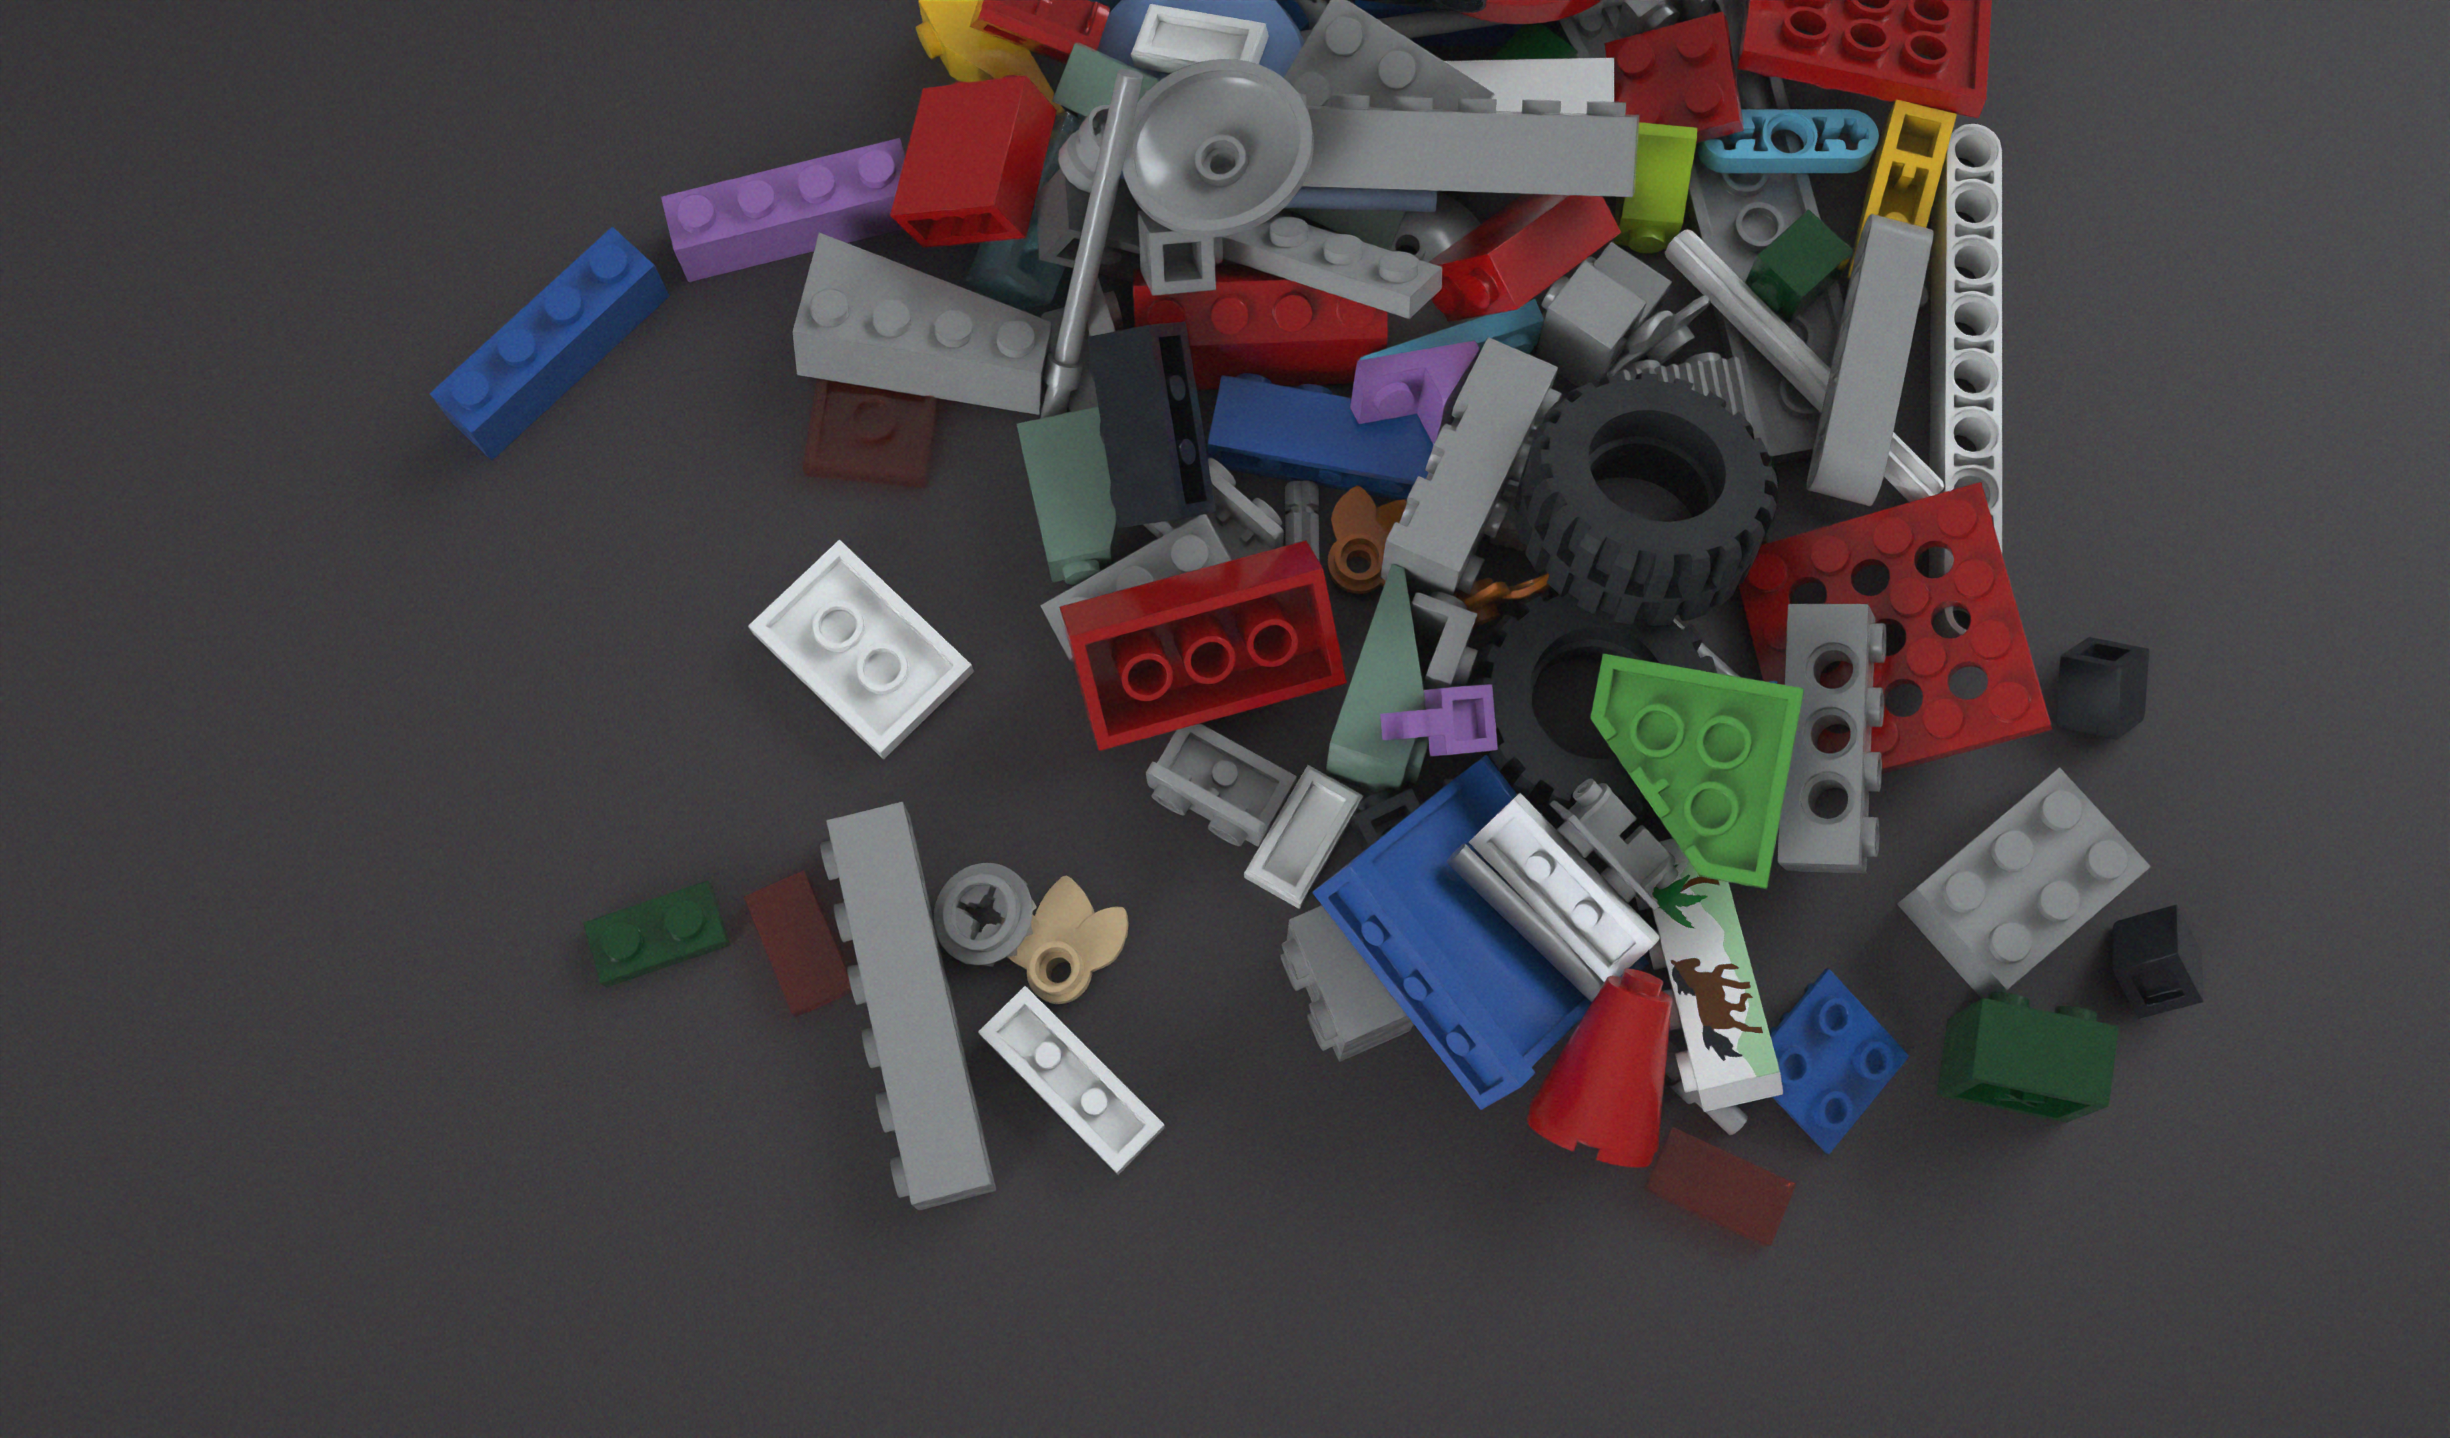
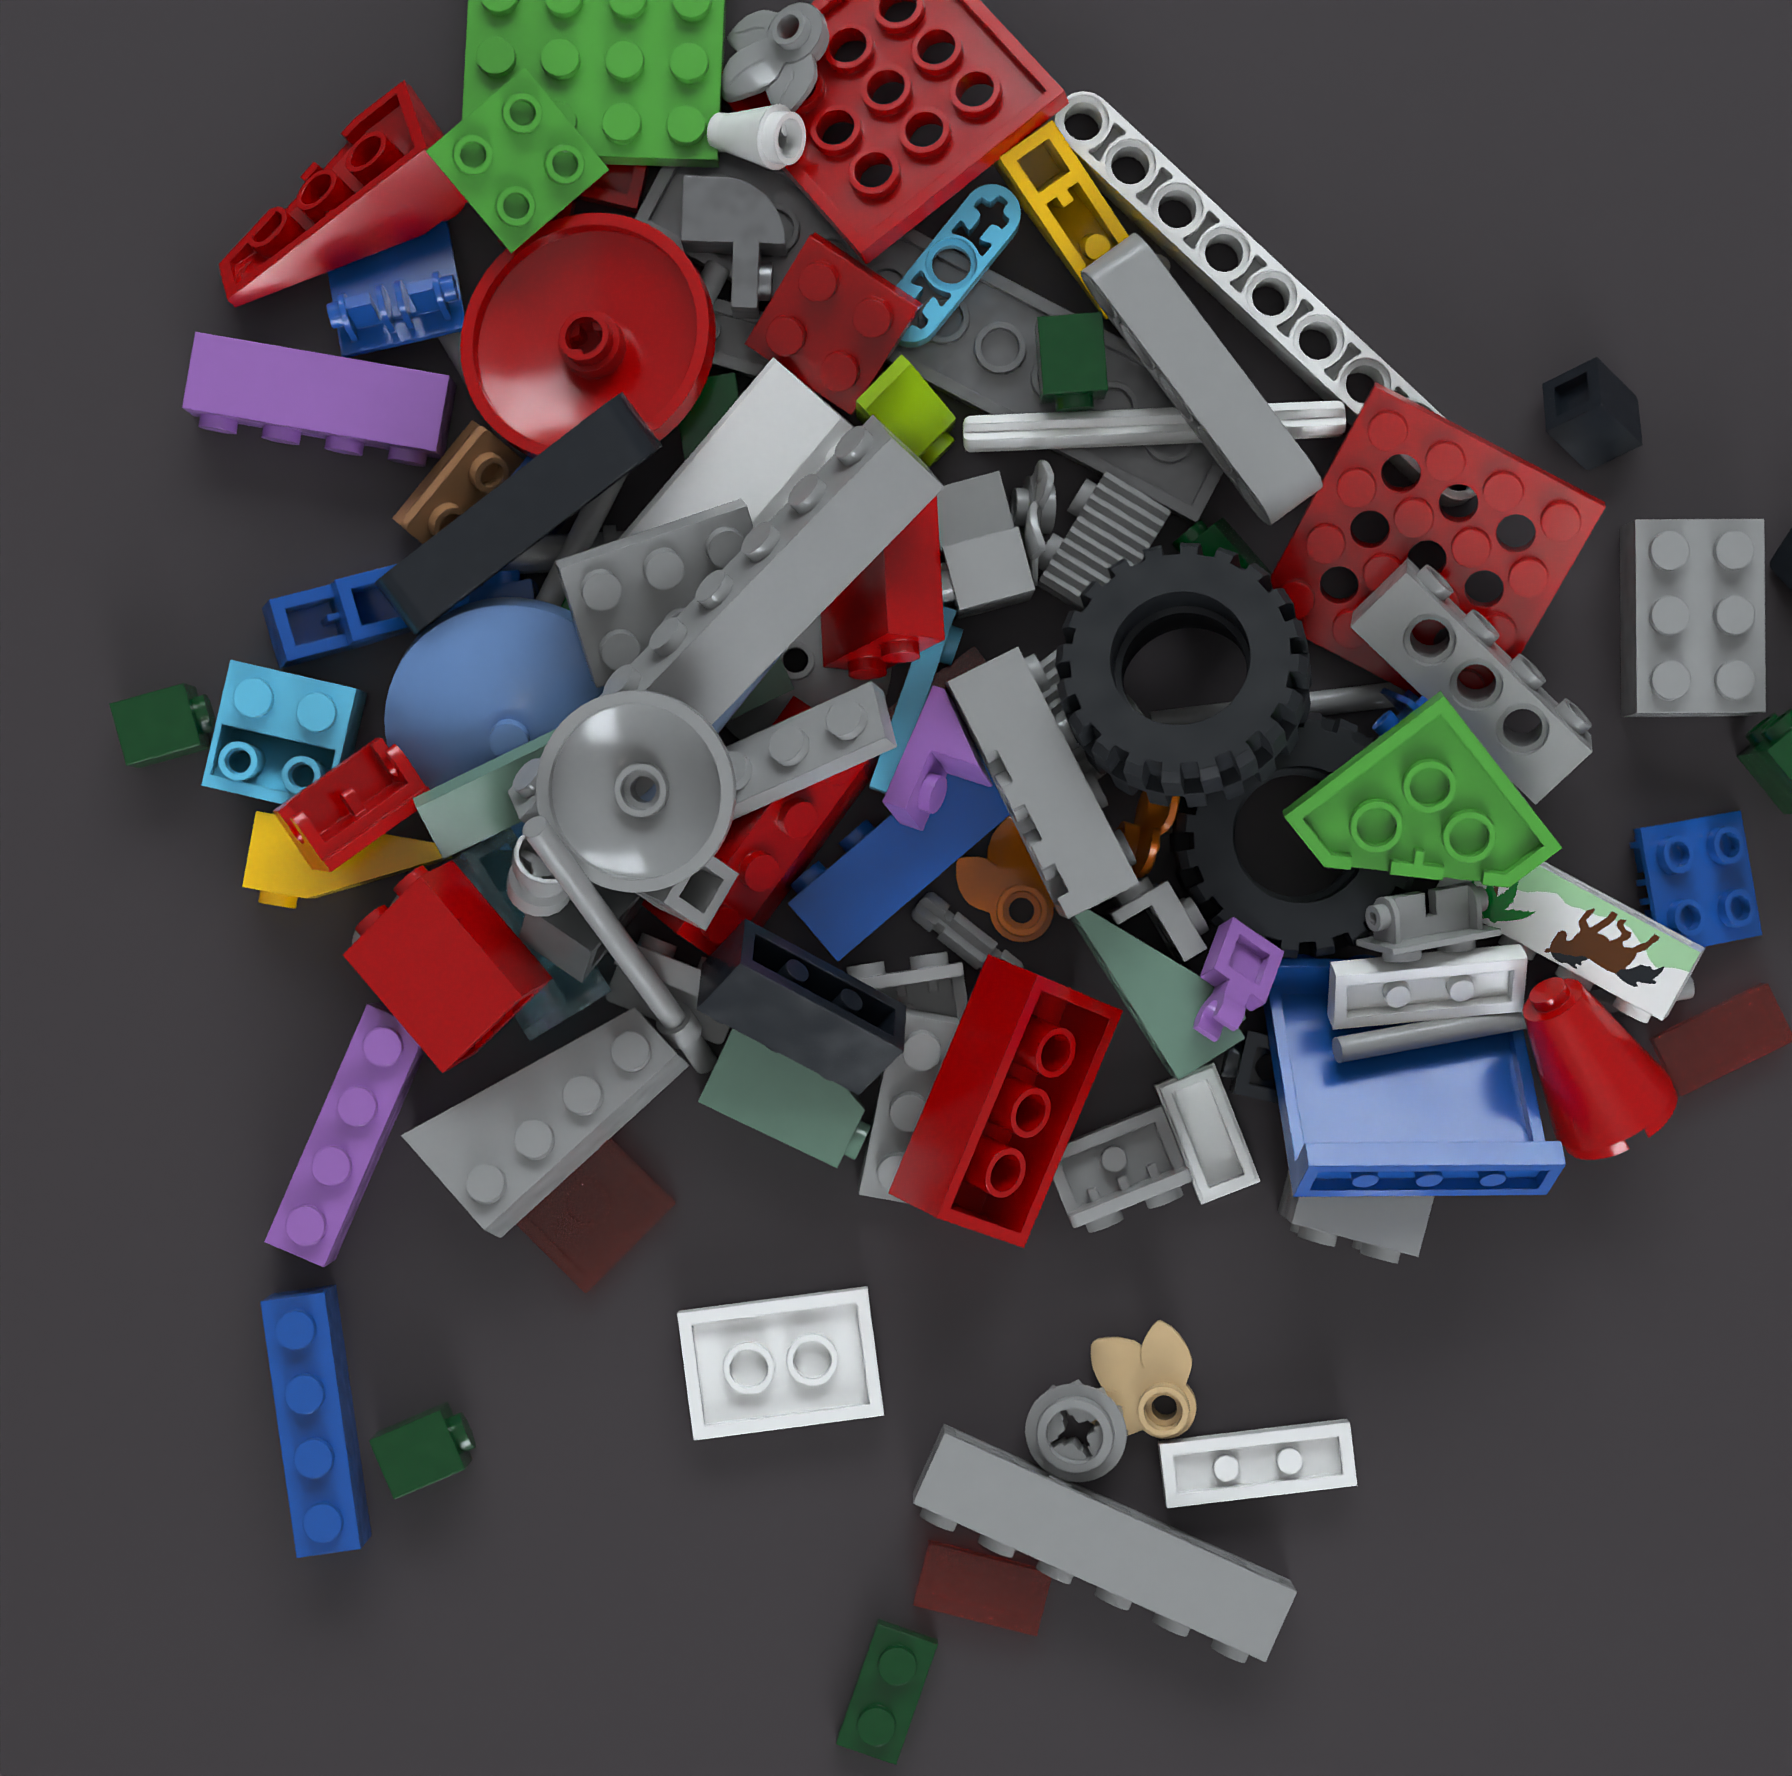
camera: 50 degrees left, 15 degrees up
white tile [1131,4,1269,74] -> none
none -> dark green brick [369,1401,476,1500]

